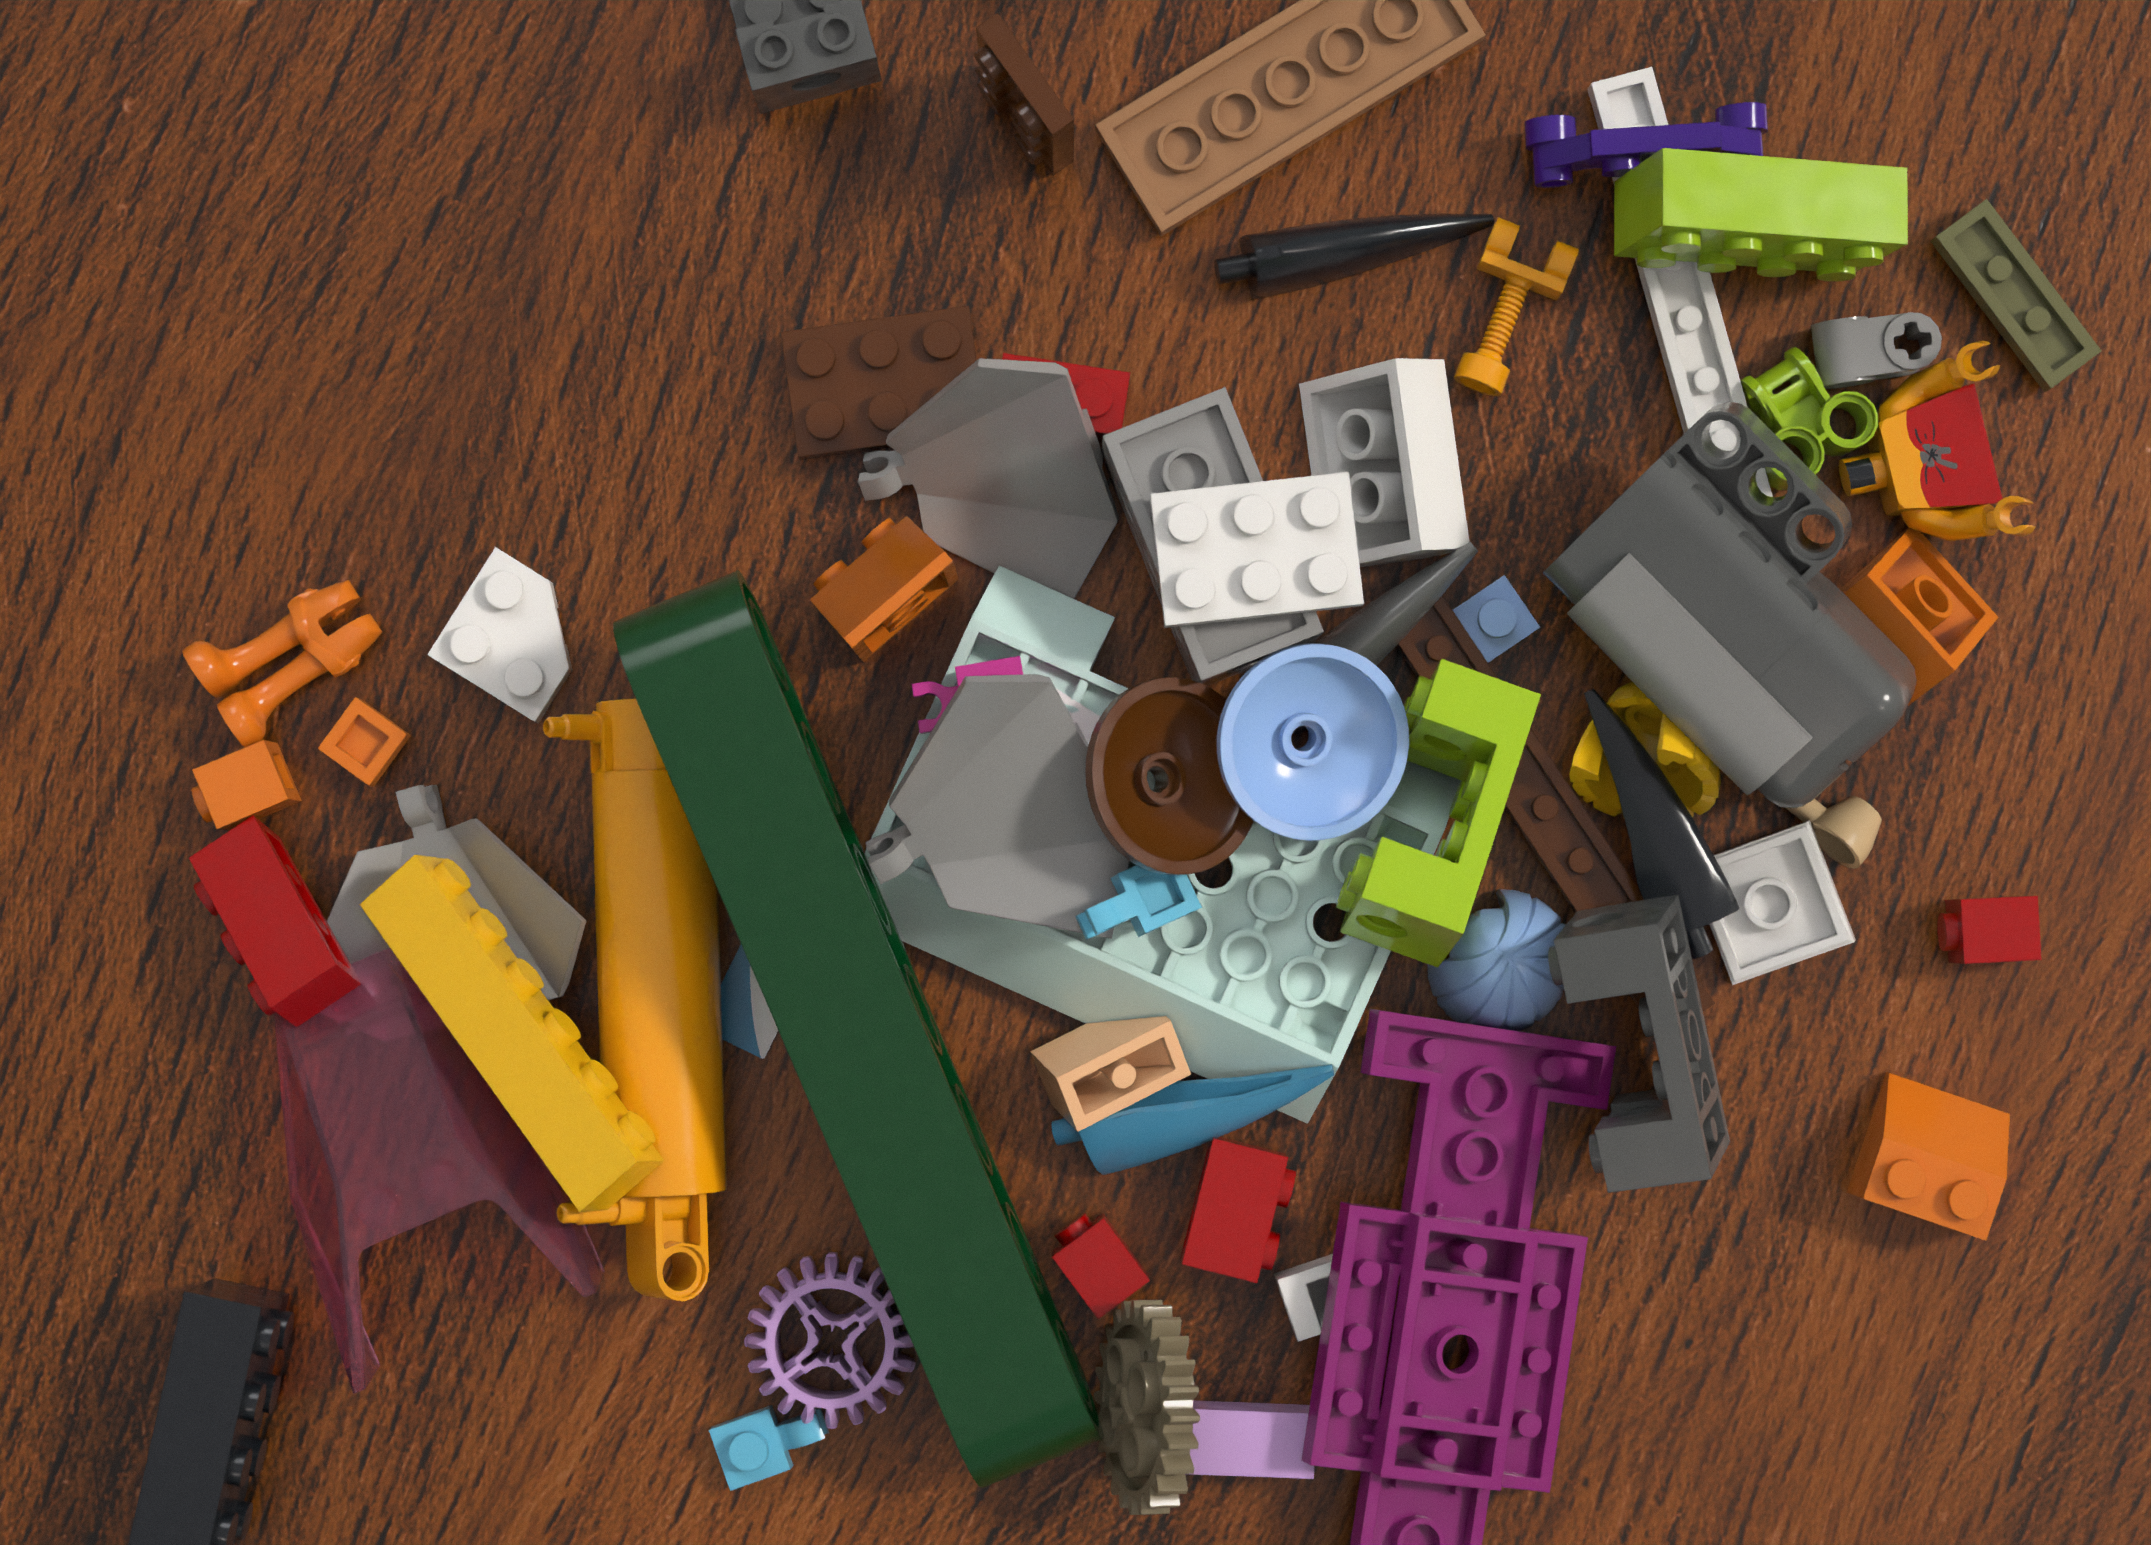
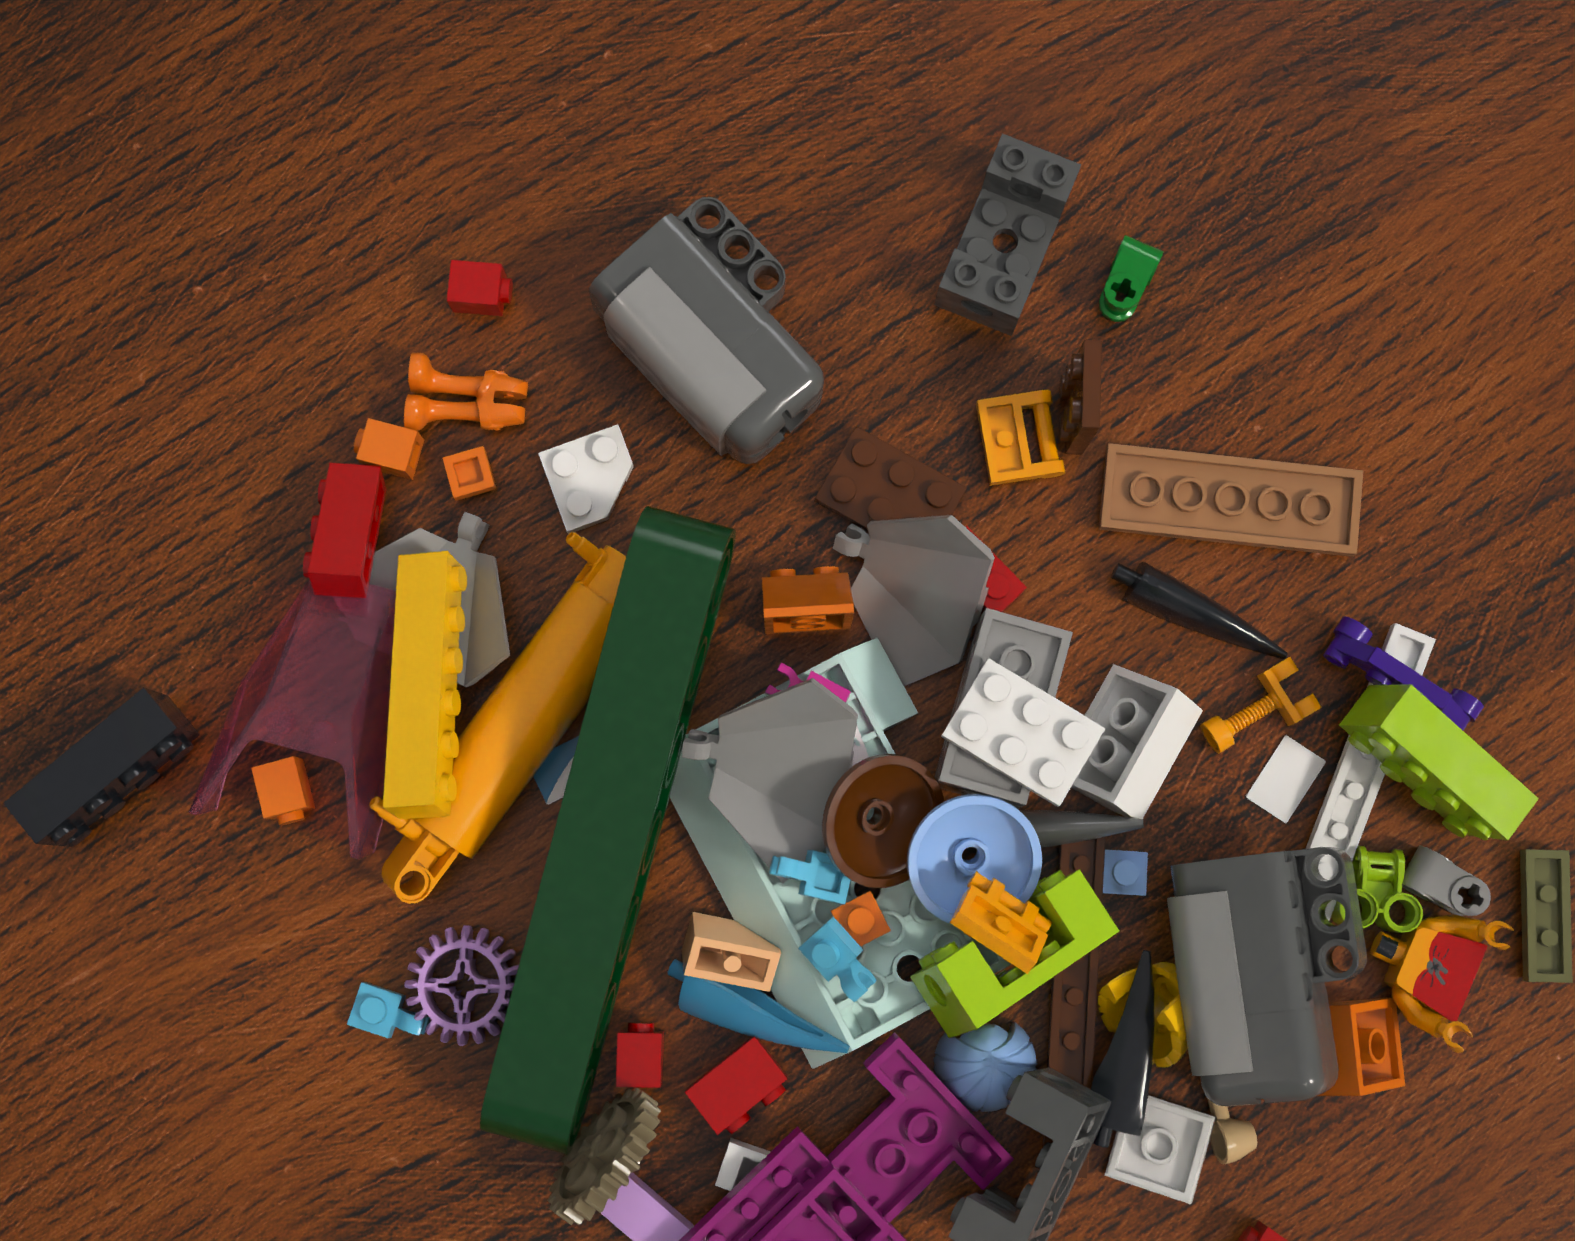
camera: 40 degrees right, 5 degrees down
none -> orange brick [251,756,315,825]
none -> red brick [447,260,513,316]
none -> dark grey piece [589,197,824,464]
none -> medium azure plate [798,917,877,1002]
none -> orange plate [831,891,891,946]
none -> light orange plate [950,871,1052,974]
none -> light orange plate [976,390,1065,486]
none -> white sticker [1246,735,1326,823]

